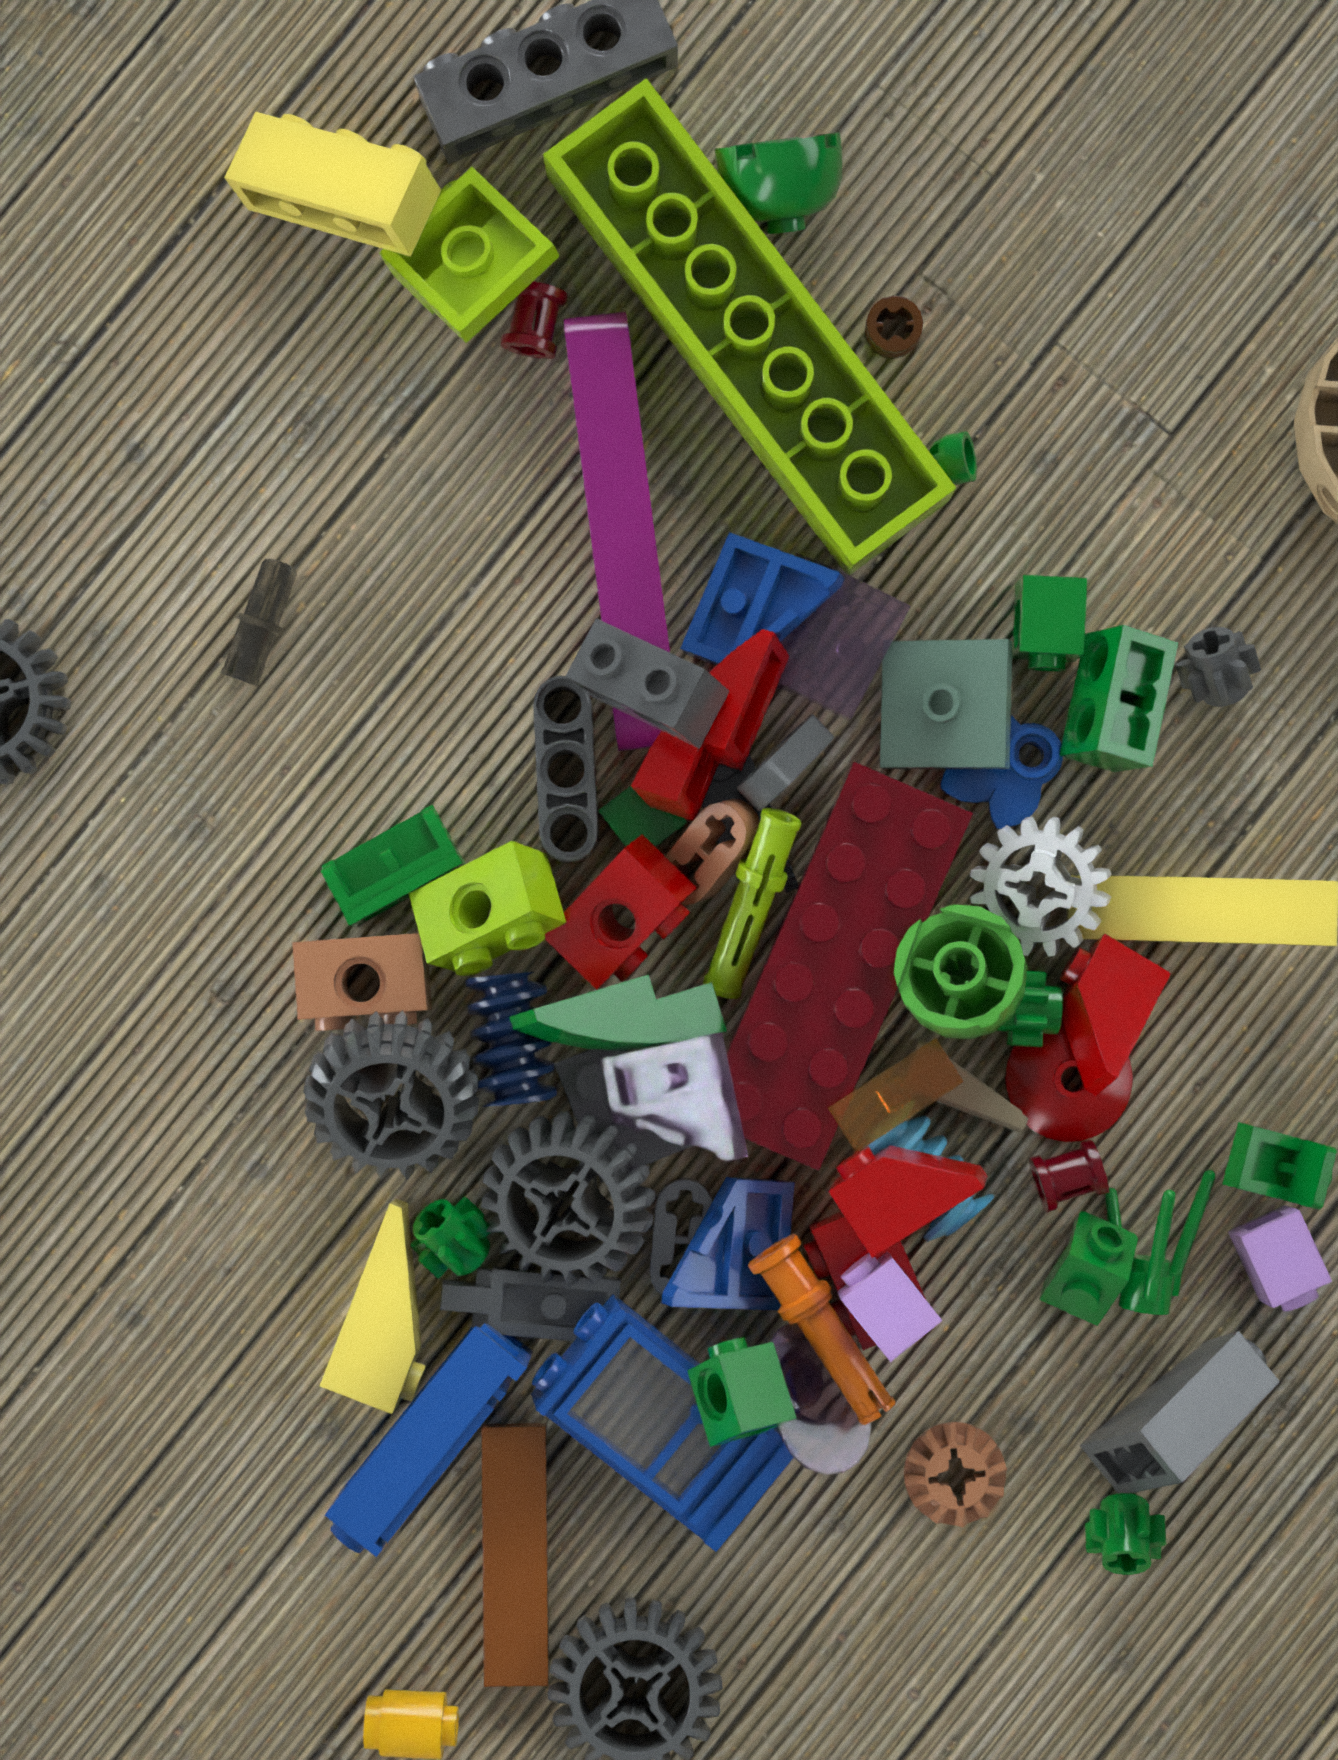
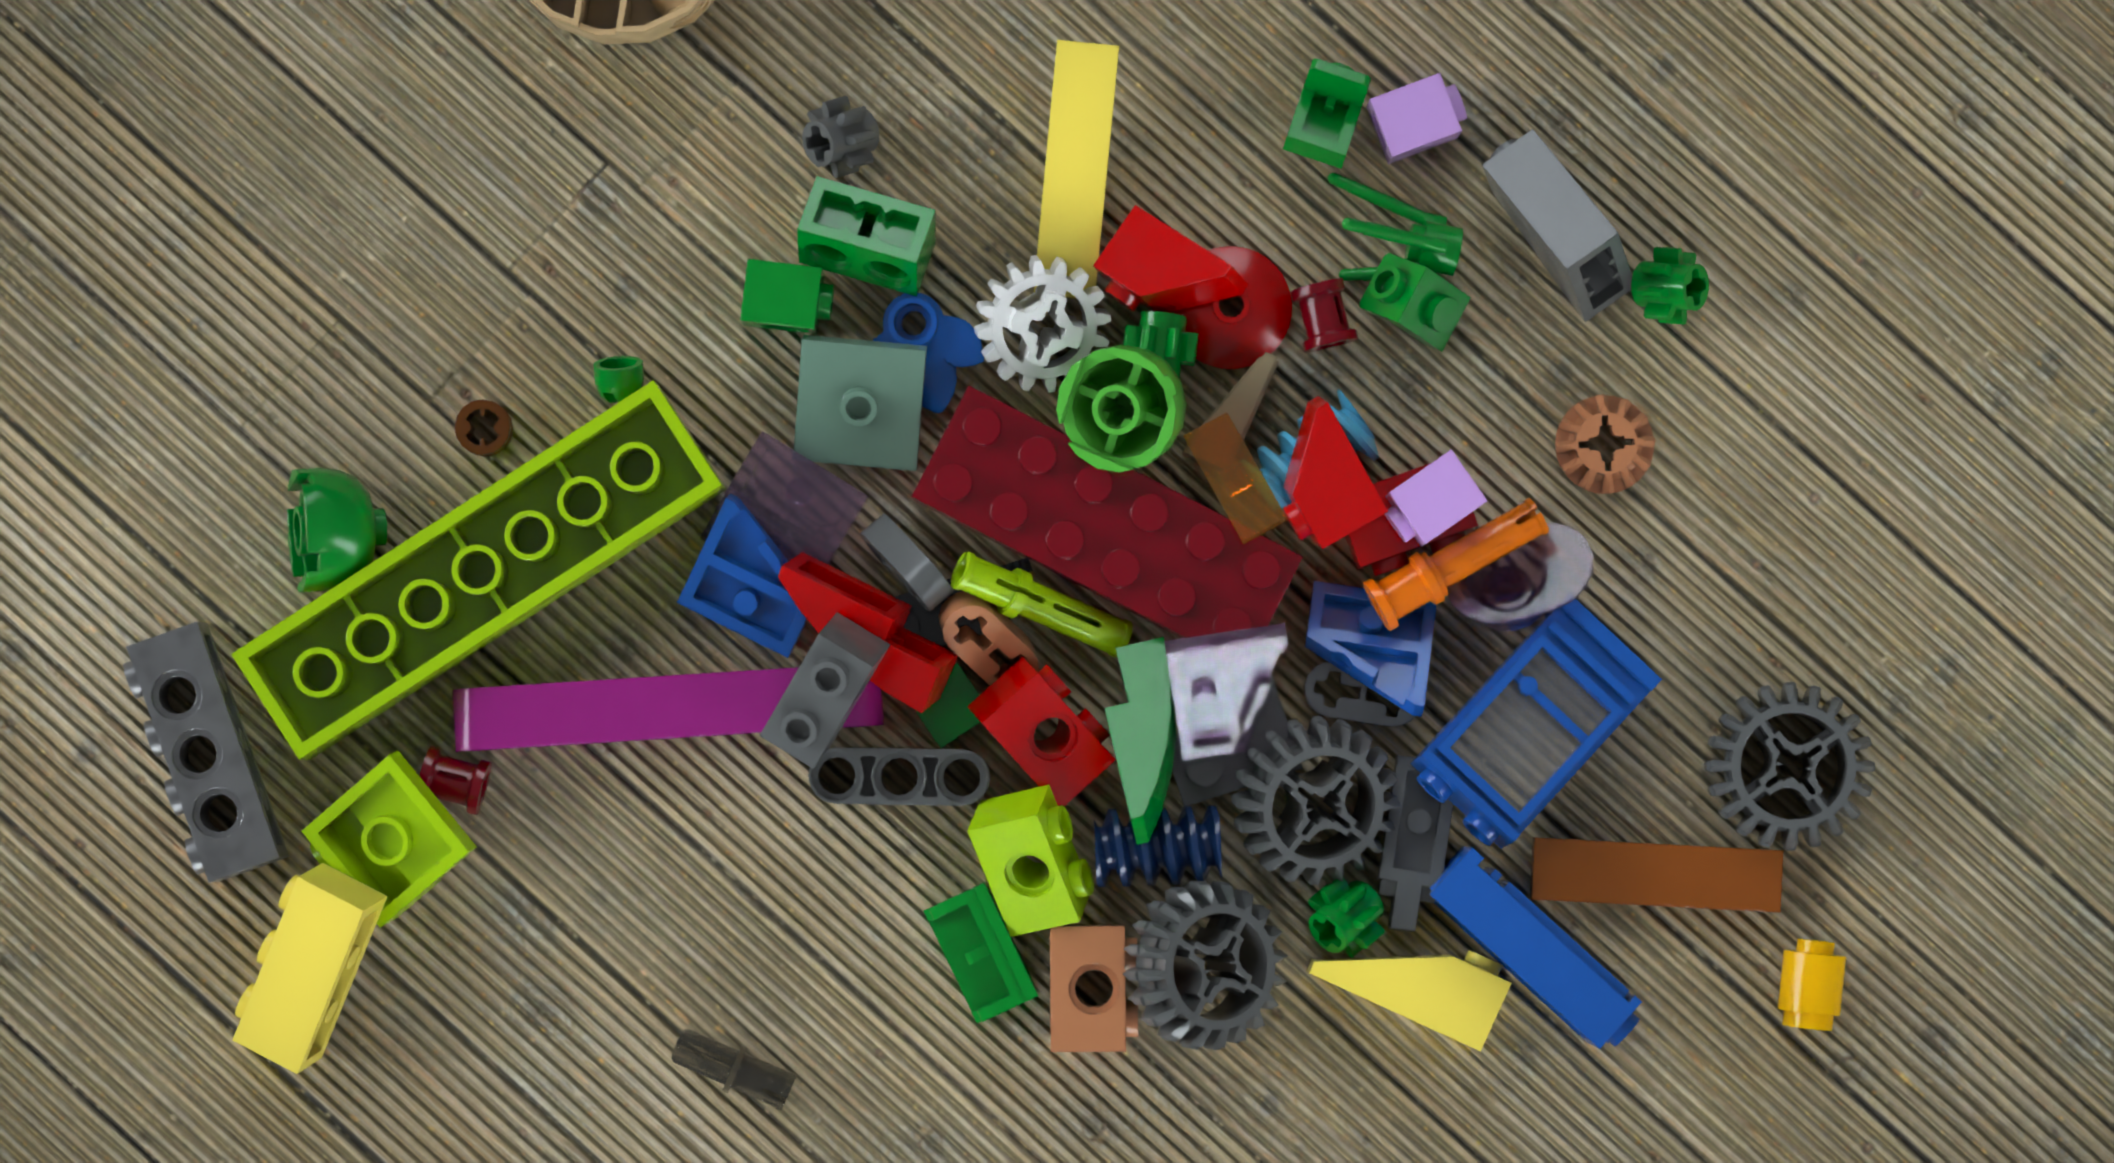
camera: 85 degrees left, 0 degrees up
green brick [688,1337,797,1447] -> none

